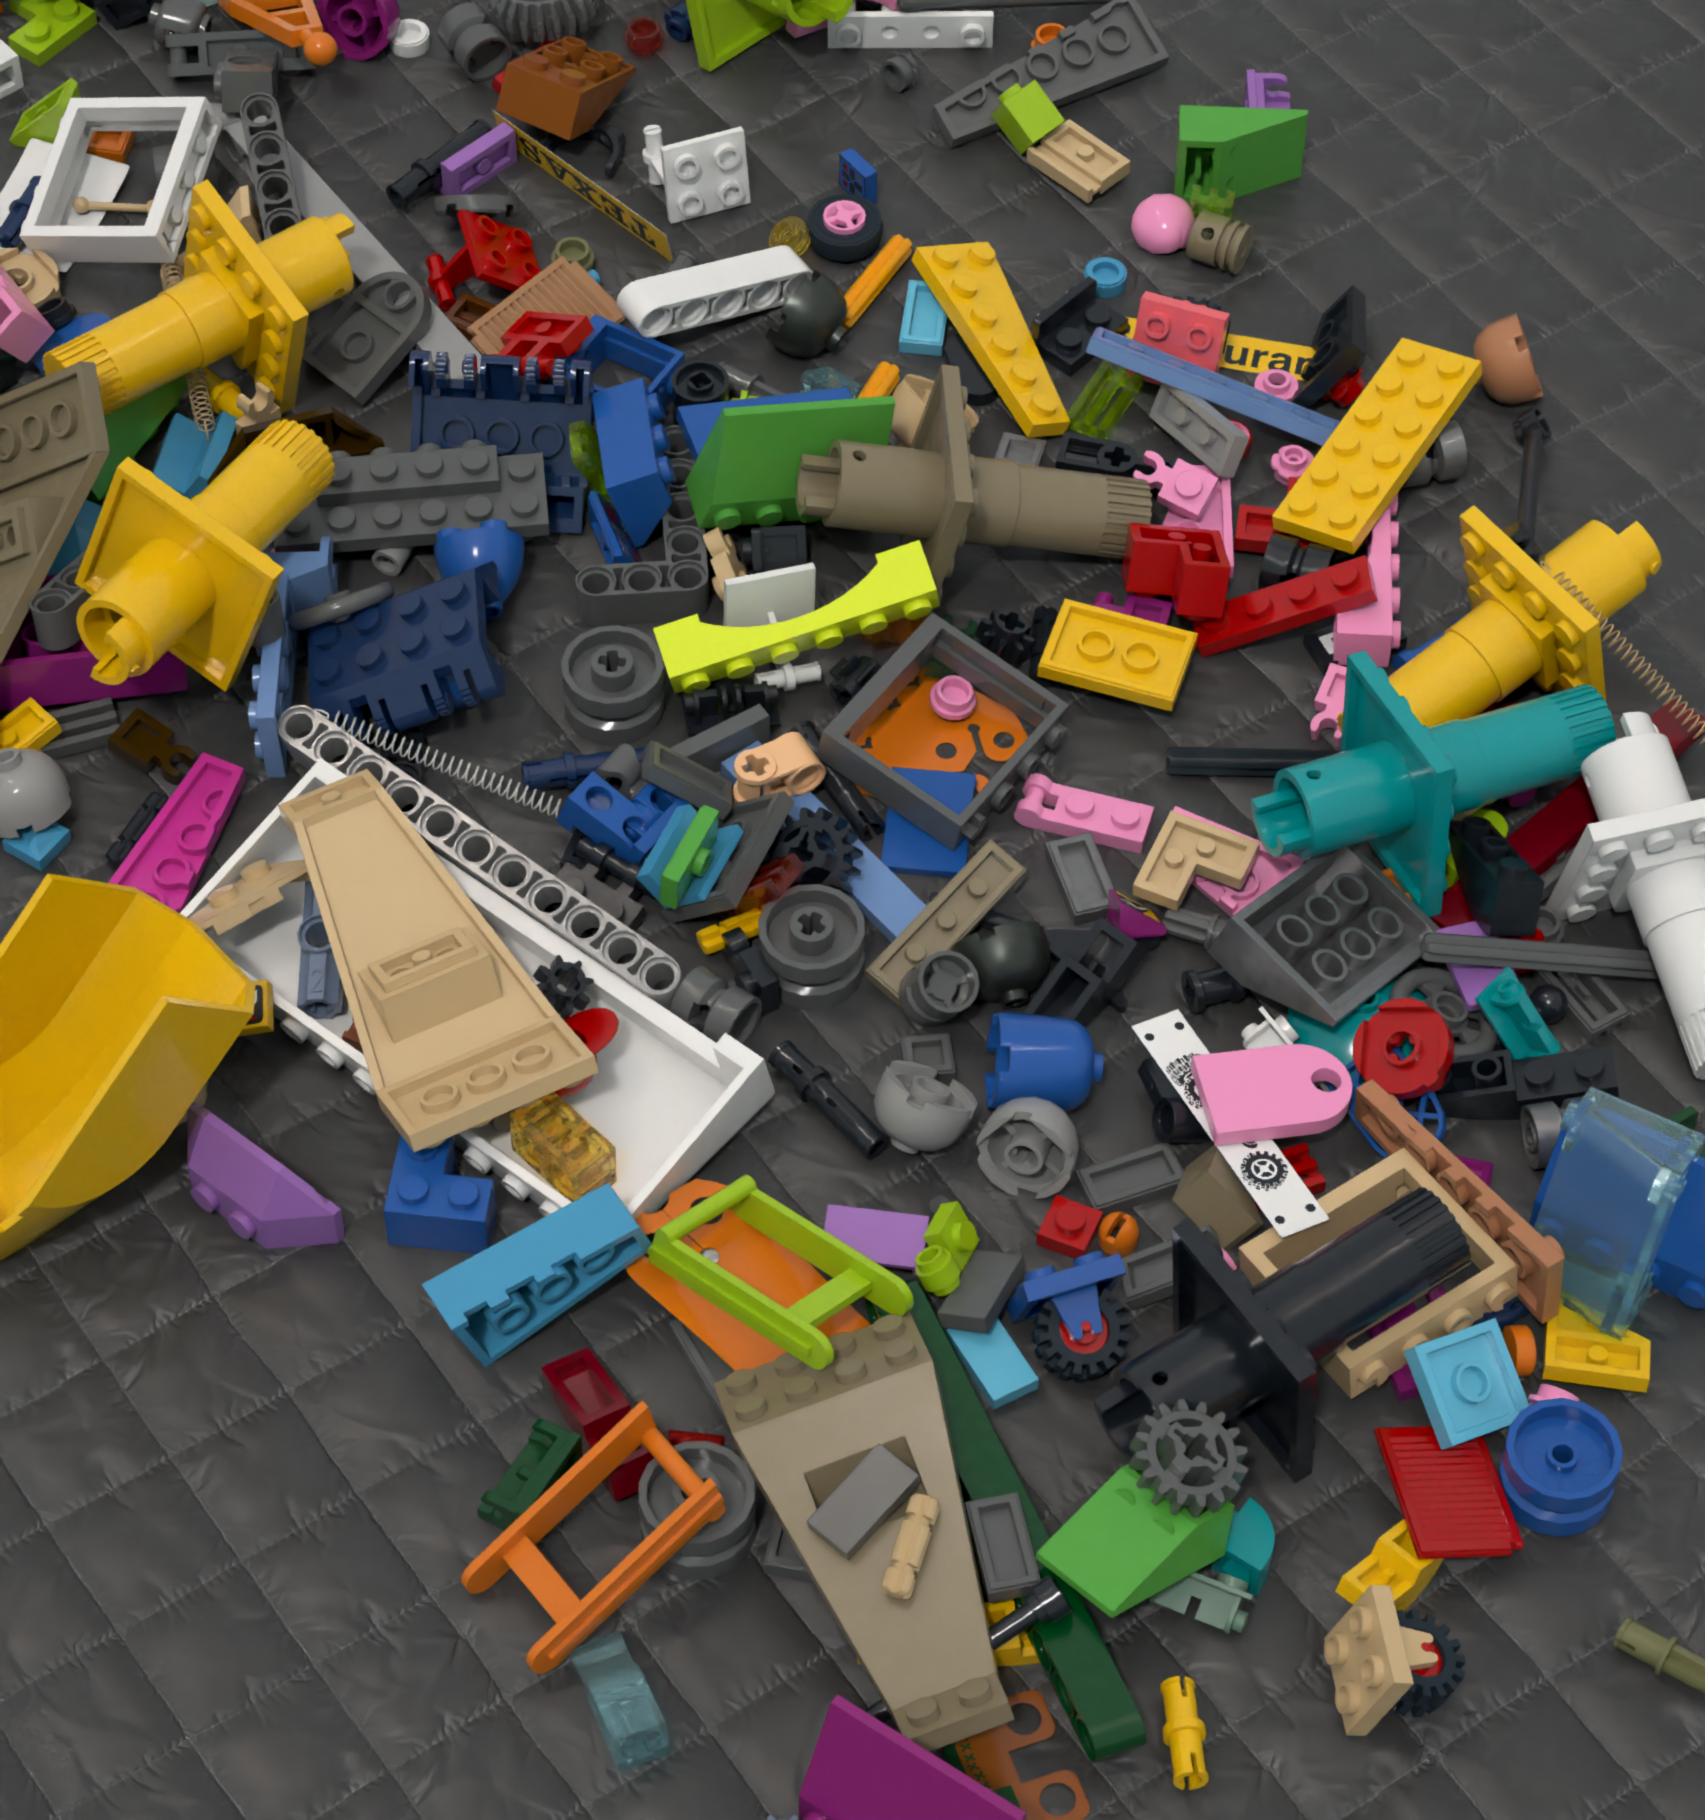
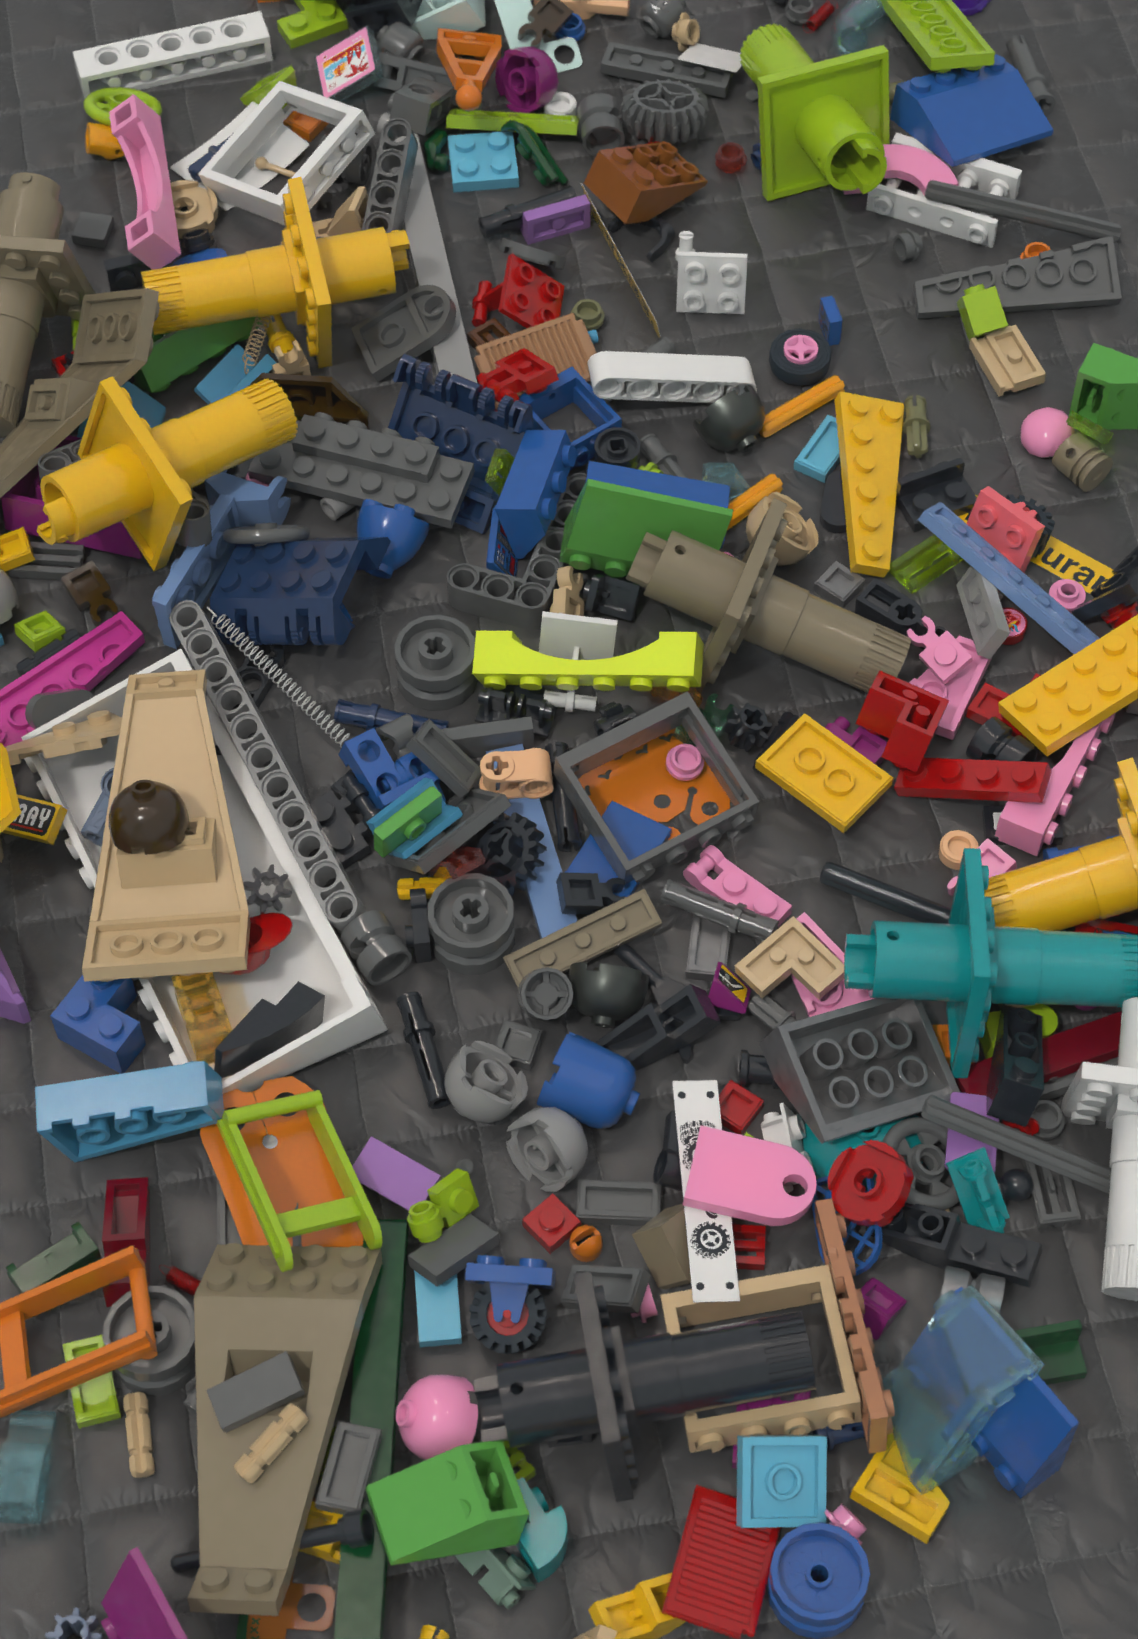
camera: 25 degrees right, 5 degrees up
clear yellow plate [769,216,810,256] -> none
dark azure tile [1084,257,1127,299] -> none
dark grey gear [1129,1399,1248,1518] -> none
bright pink plate [1270,445,1314,486] -> none
orange tile [1502,1325,1536,1377] -> none
none -> lime tile [14,610,66,652]
none -> dark grey tile [25,688,94,729]
none -> lime tile [62,1334,121,1428]
none -> dark brown cylinder [109,780,190,855]
none -> tan axle [123,1392,155,1478]
none -> black slope [214,981,325,1078]
none -> tile [315,25,383,102]
none -> bright pink cylinder [396,1375,478,1460]
none -> dark green arm [424,129,450,172]
none -> lime tile [446,109,579,135]
none -> medium azure plate [448,131,519,193]
none -> dark green piece [501,120,569,187]
none -> black plate [556,872,626,915]
none -> dark grey pin [660,879,779,941]
none -> red tile [719,1080,764,1135]
none -> olive axle [902,395,931,459]
none -> light nougat tile [939,830,979,870]

